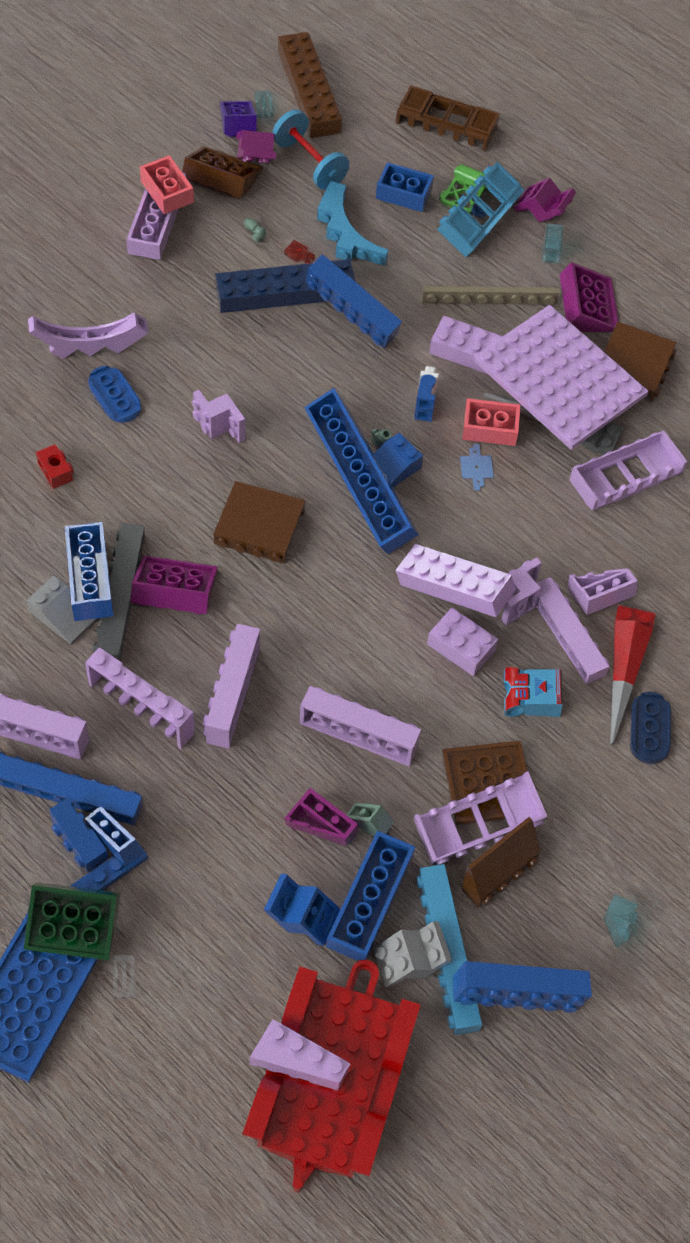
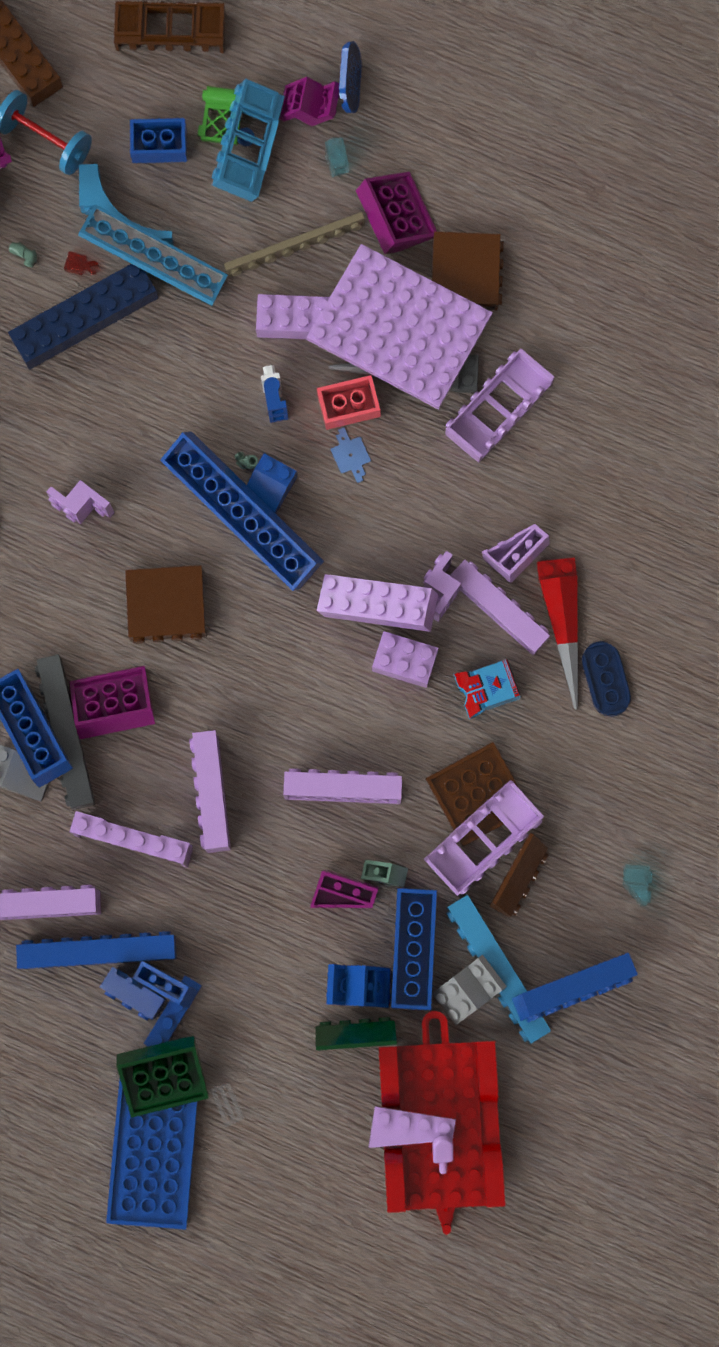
camera: 15 degrees left, 20 degrees up
blue brick [306,254,402,348] -> none
none -> dark azure piece [78,205,228,306]
none -> dark green slope [315,1017,397,1051]
none -> tile [339,41,362,114]
none -> lavender piece [433,1136,453,1174]

